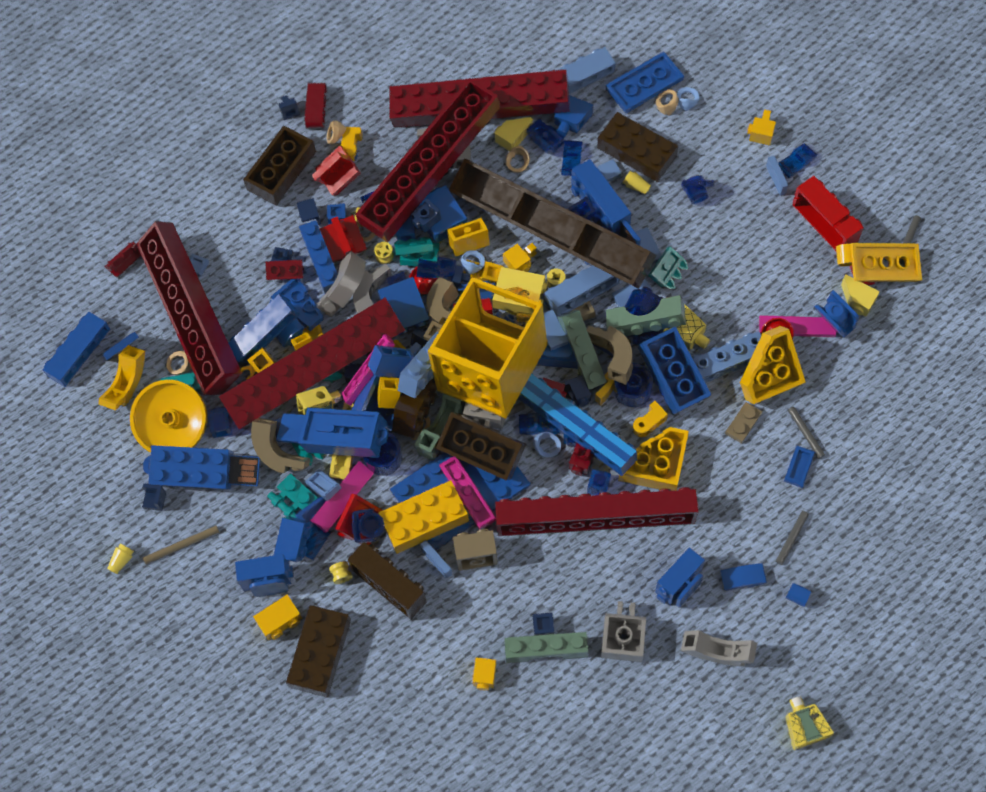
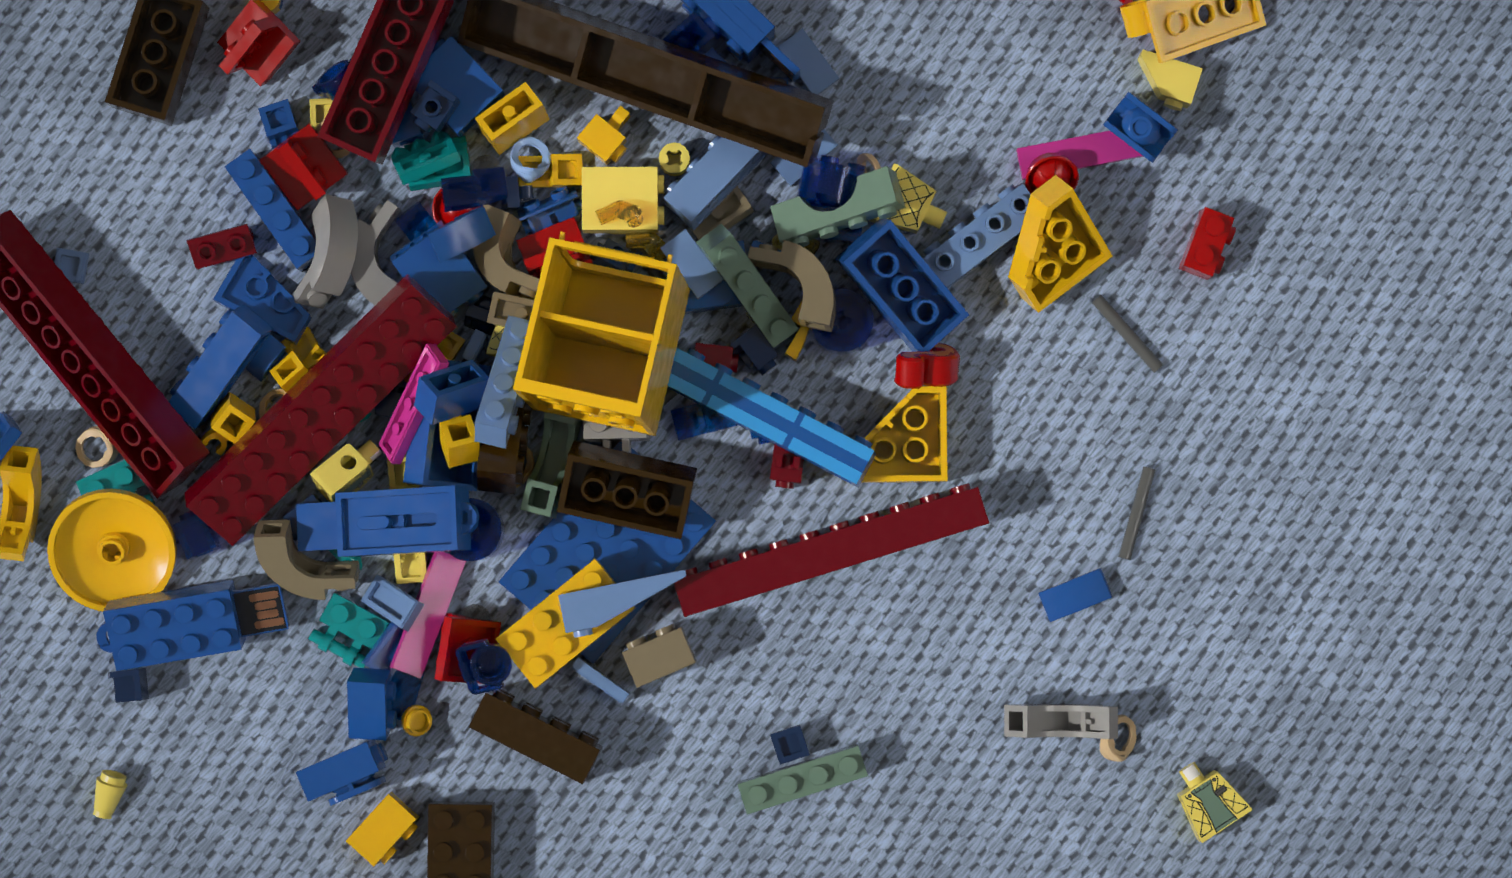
camera: 20 degrees left, 20 degrees up
dark tan piece [143,525,219,564] -> none
dark blue tile [271,247,293,261] -> none
dark blue panel [296,198,321,225] -> none
light yellow wheel [329,561,353,584] -> none
light yellow wheel [374,242,394,264] -> none
dark pink tile [439,456,496,530] -> none
yellow brick [473,658,497,691] -> none
light blue piece [533,432,561,457] -> none
clear blue brick [587,469,611,496] -> none
light grey hinge [601,601,646,662] -> none
yellow leg [633,401,668,438] -> none
teal plate [648,246,688,289] -> none
blue brick [655,547,705,607] -> none
dark tan plate [725,402,762,444] -> none
blue tile [784,445,815,488] -> none
blue brick [786,583,811,607] -> none
none -> yellow plate [401,705,432,737]
none -> blue slope [426,206,496,263]
none -> medium blue slope [558,570,687,638]
none -> red animal [894,343,960,389]
none -> tan piece [1100,715,1137,762]
none -> red brick [1178,207,1236,280]

